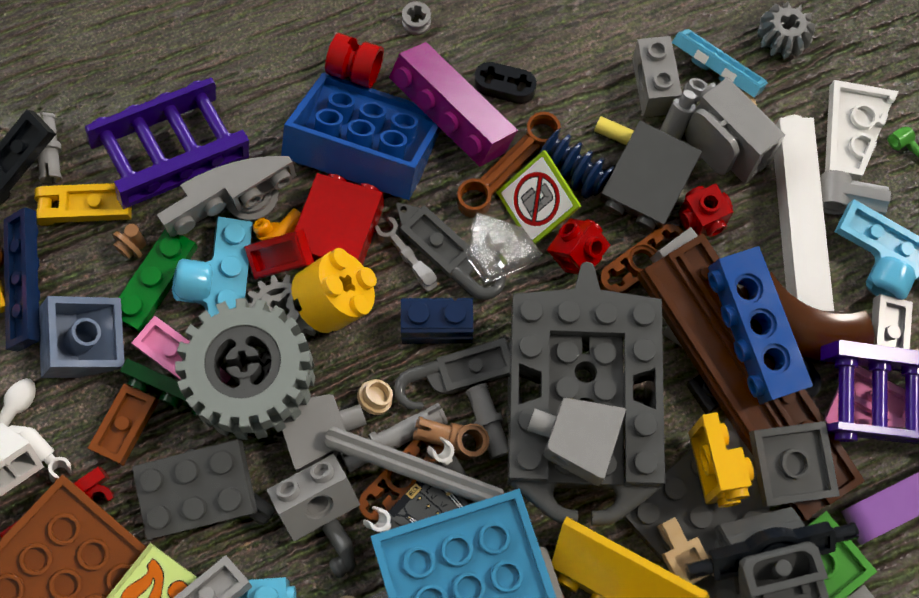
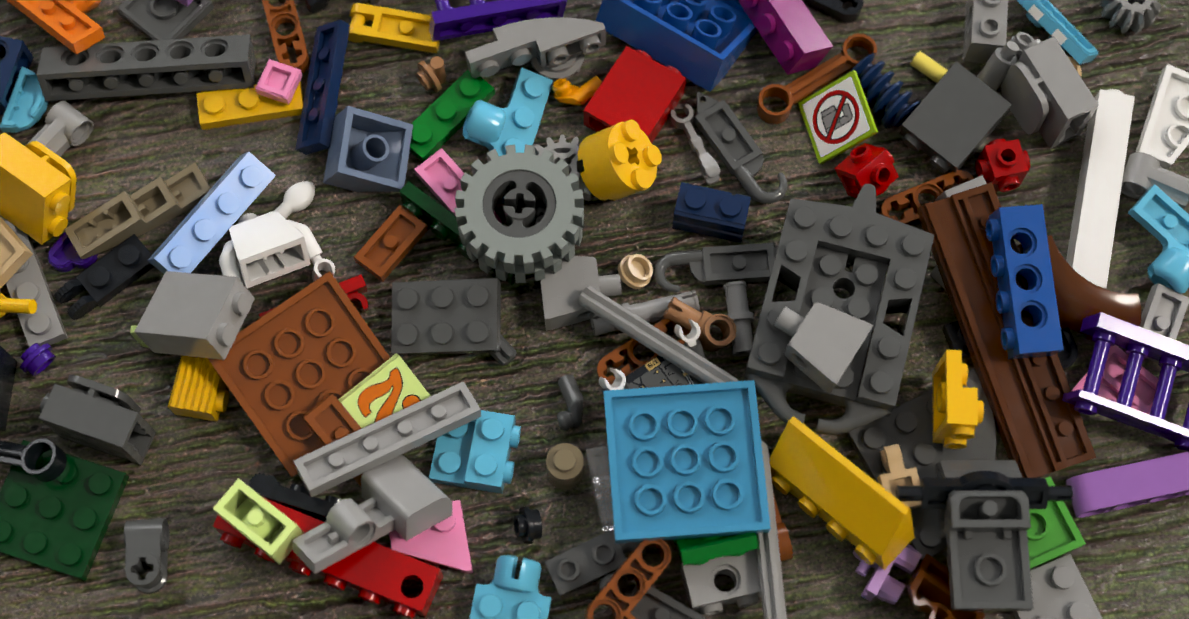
camera: 15 degrees right, 0 degrees up
red tile [244,229,314,280] -> none
light grey brick [267,453,360,541] -> none
clear plate [466,212,542,284] -> none
dark grey plate [749,421,840,507] -> none

